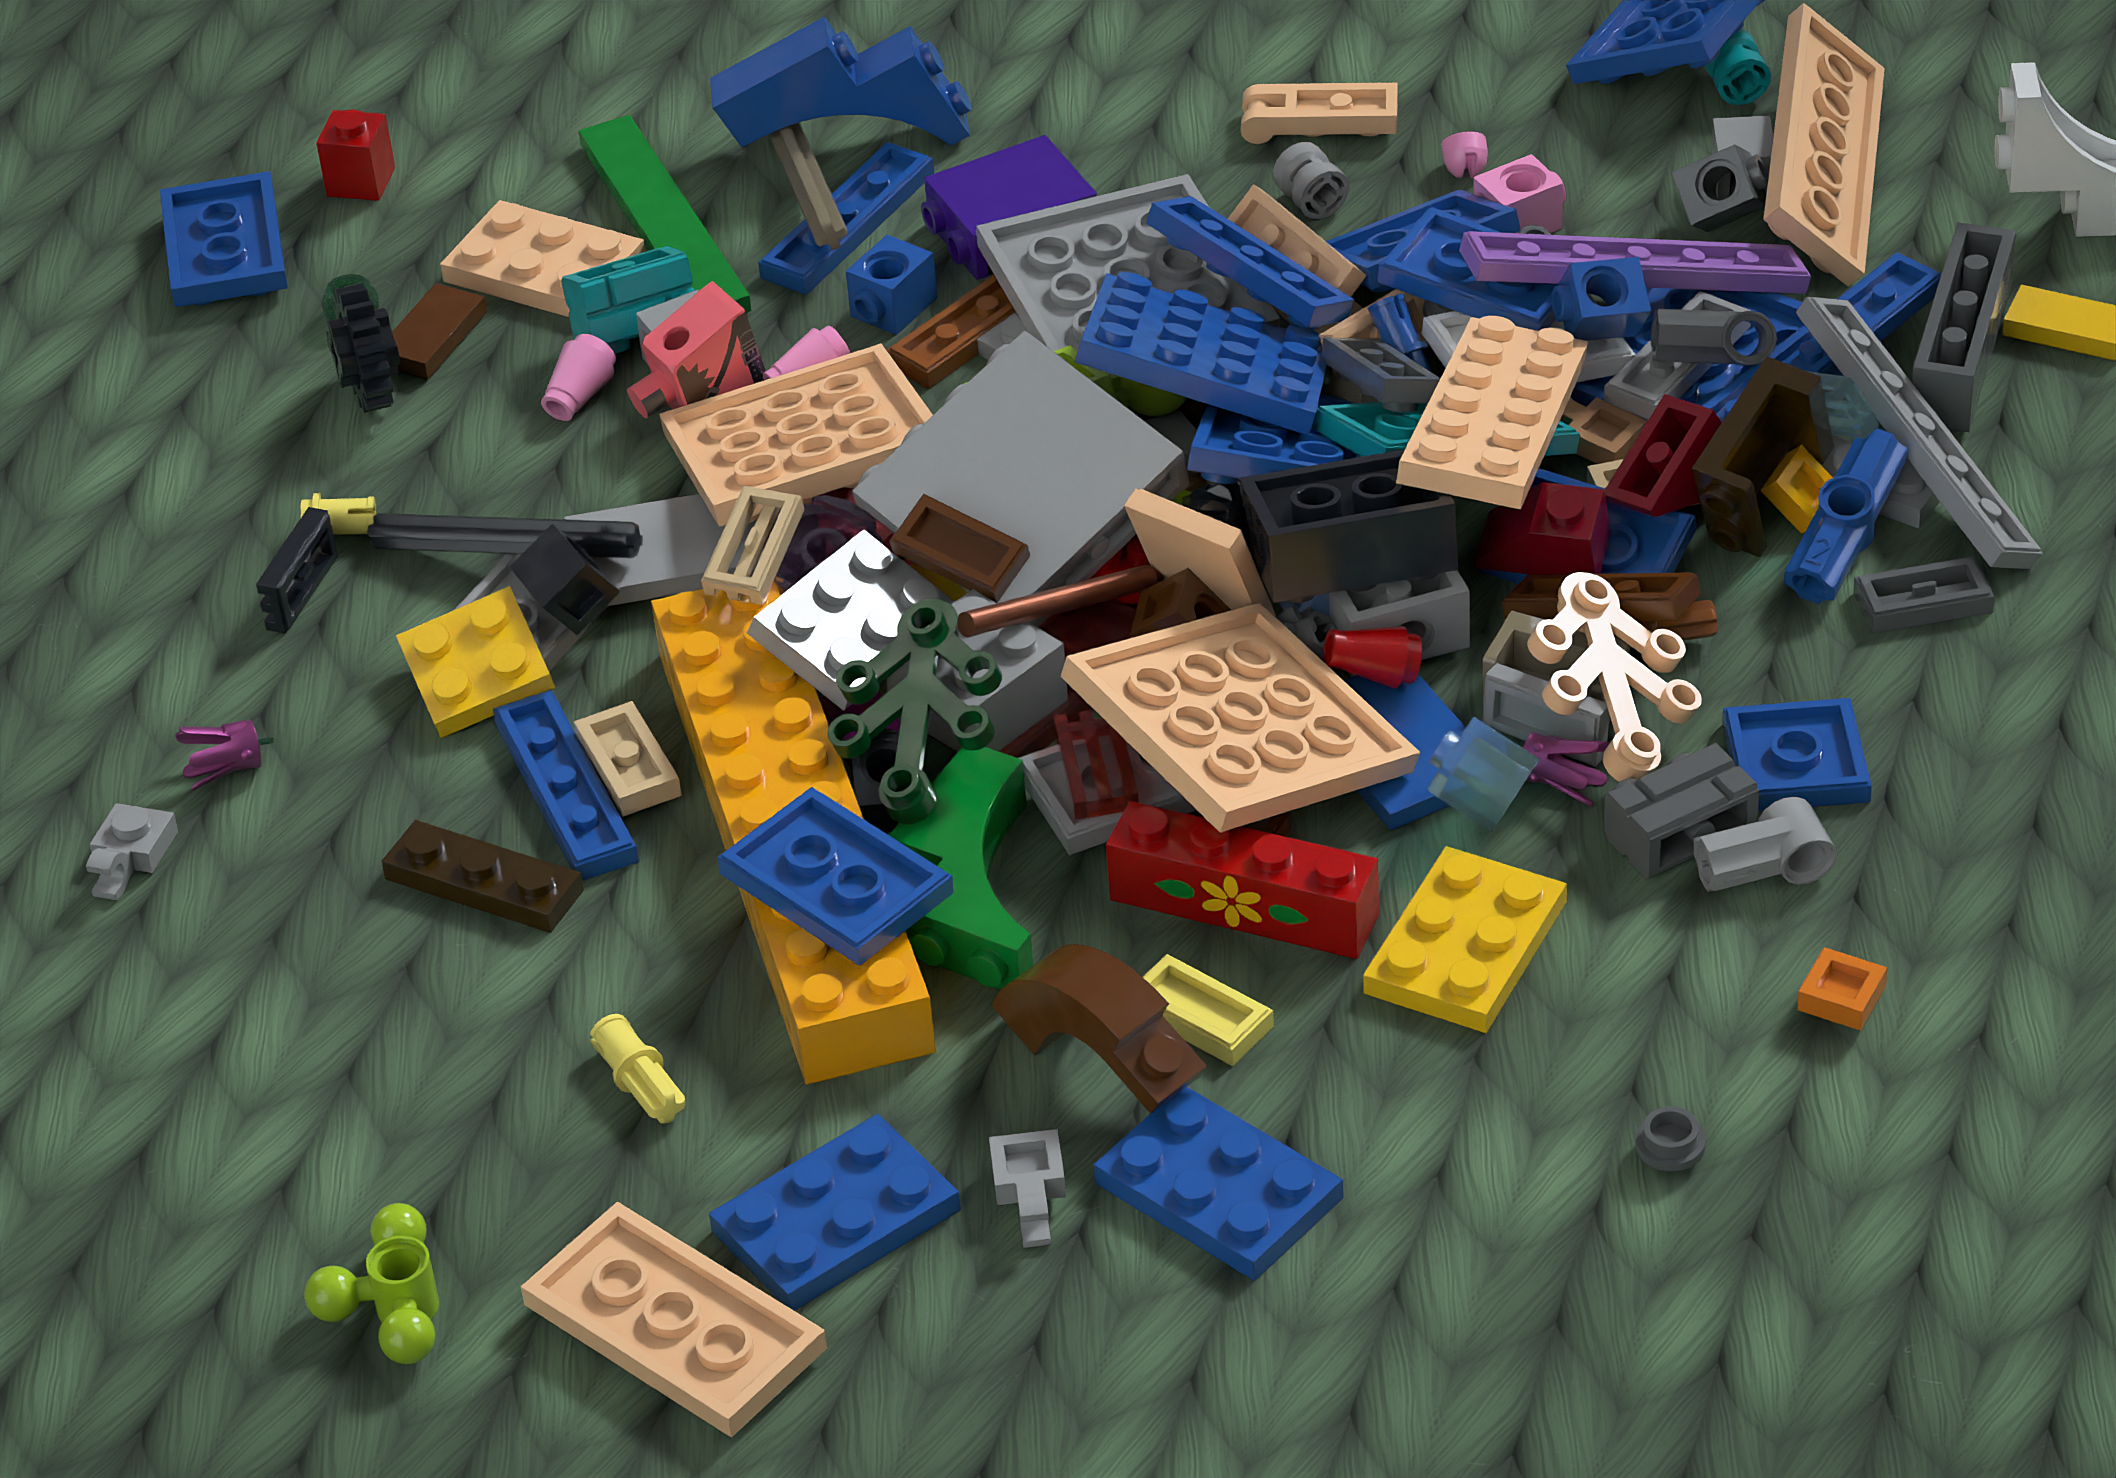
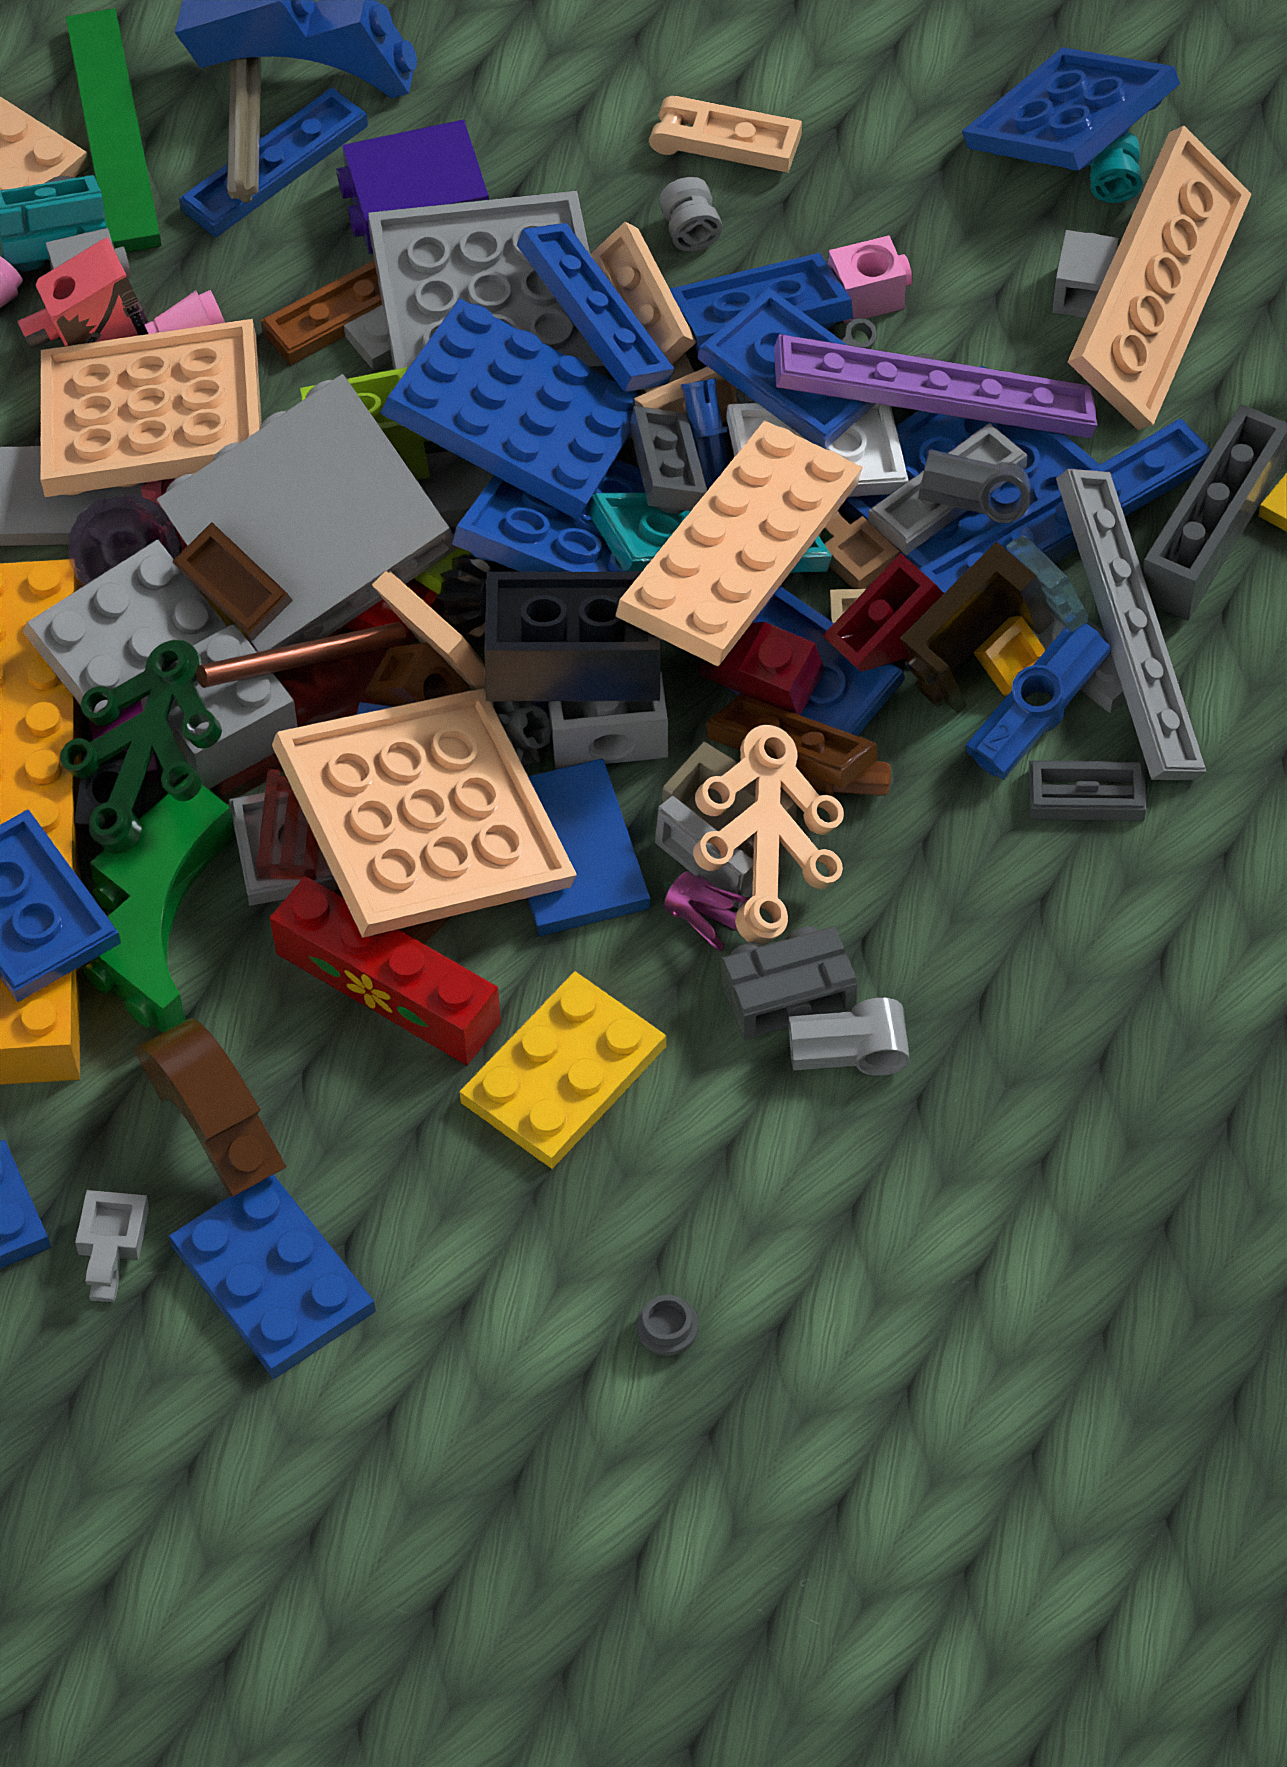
camera: 10 degrees right, 15 degrees up
tan tile [701,486,804,605] -> none
blue brick [846,235,937,335] -> none
light yellow tile [1143,954,1274,1066] -> none
red cone [1323,626,1422,689] -> none
clear light blue brick [1427,717,1539,832] -> none
bright pink hinge [1441,132,1488,178] -> none
blue brick [1552,257,1651,341] -> none
dark grey brick [1672,144,1769,232] -> none
blue tile [1722,698,1872,811] -> none
orange plate [1797,947,1888,1031] -> none

